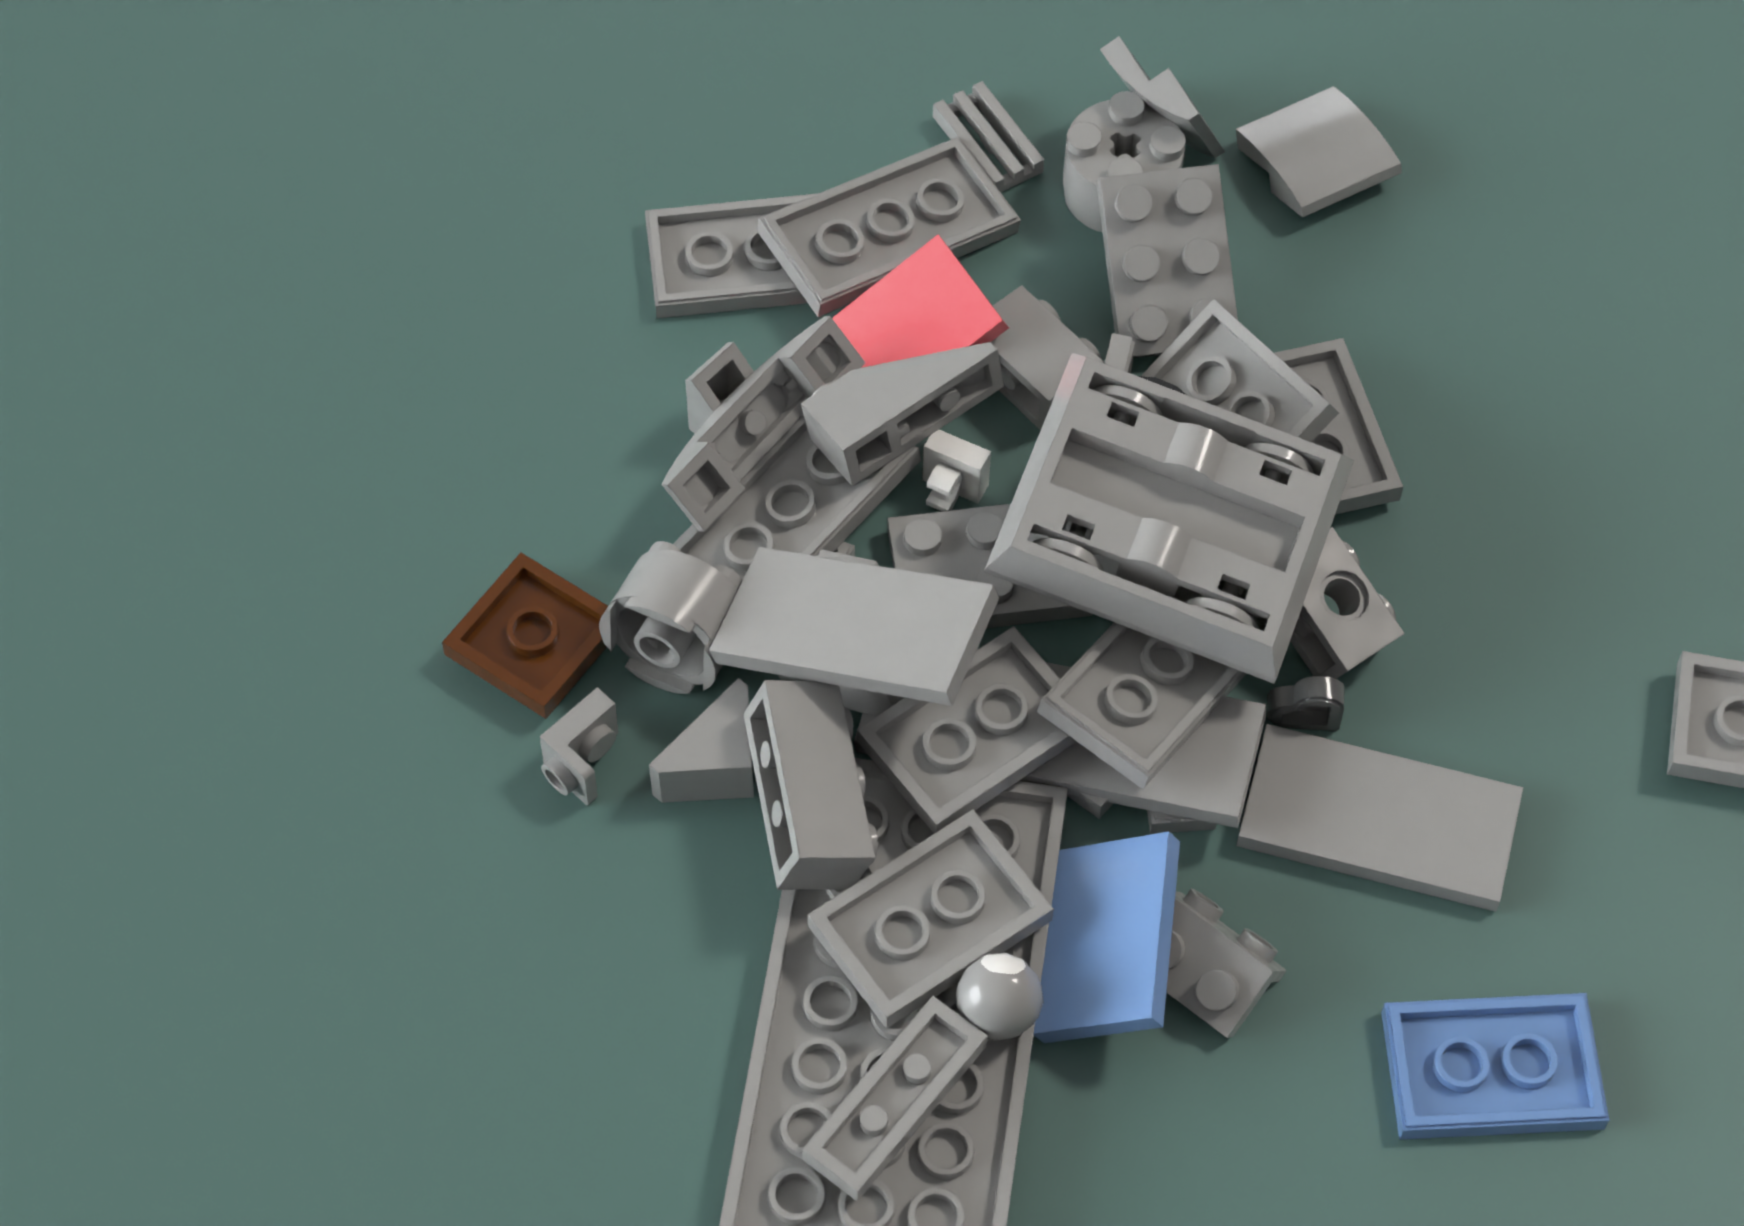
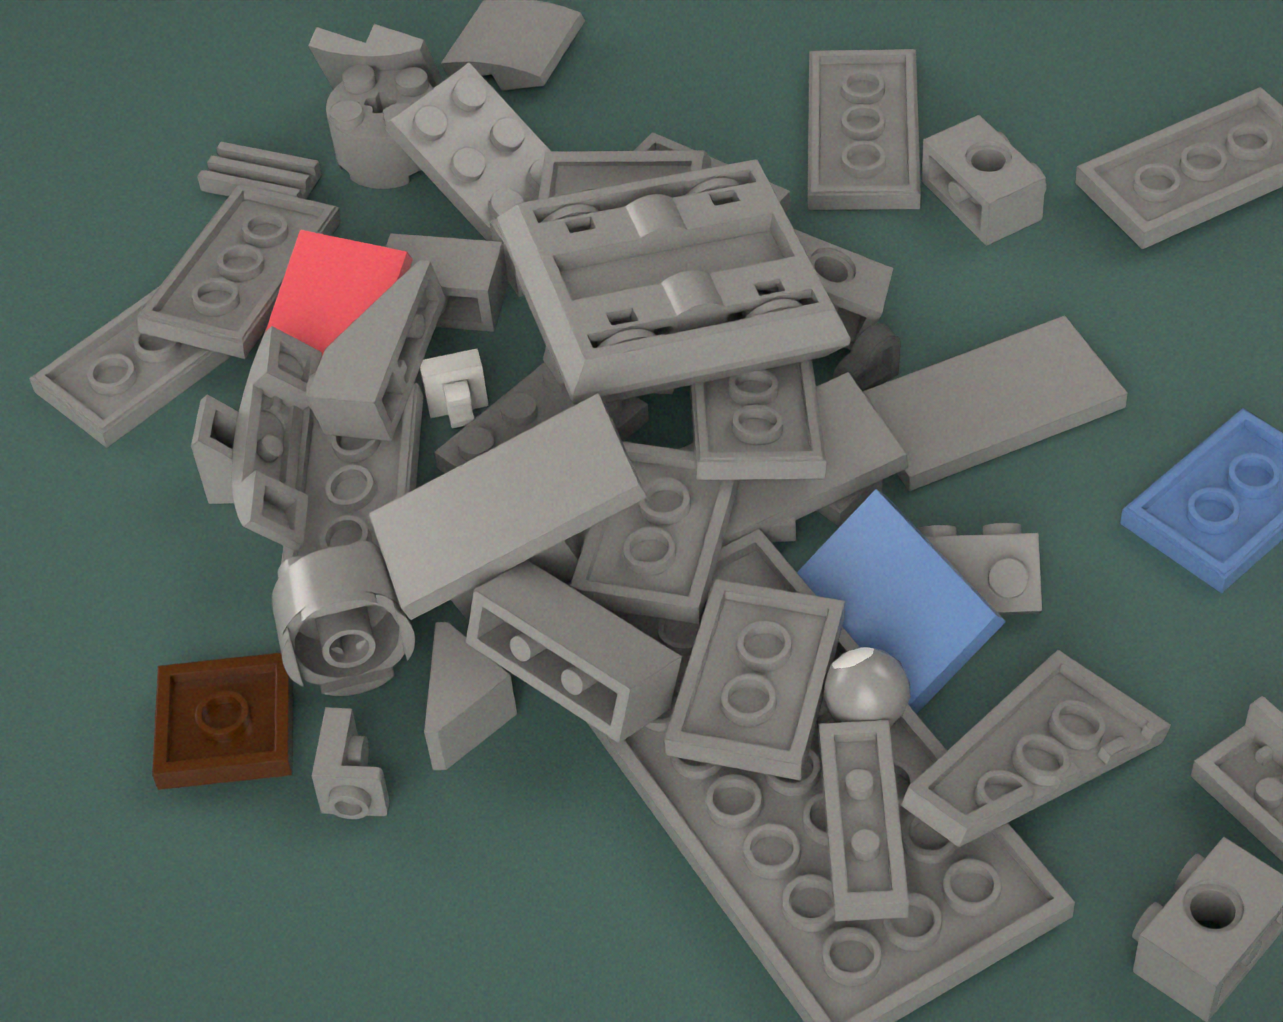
camera: 35 degrees left, 10 degrees down
none -> light grey tile [808,49,921,210]
none -> light grey wing [901,650,1171,847]
none -> light grey brick [922,115,1047,246]

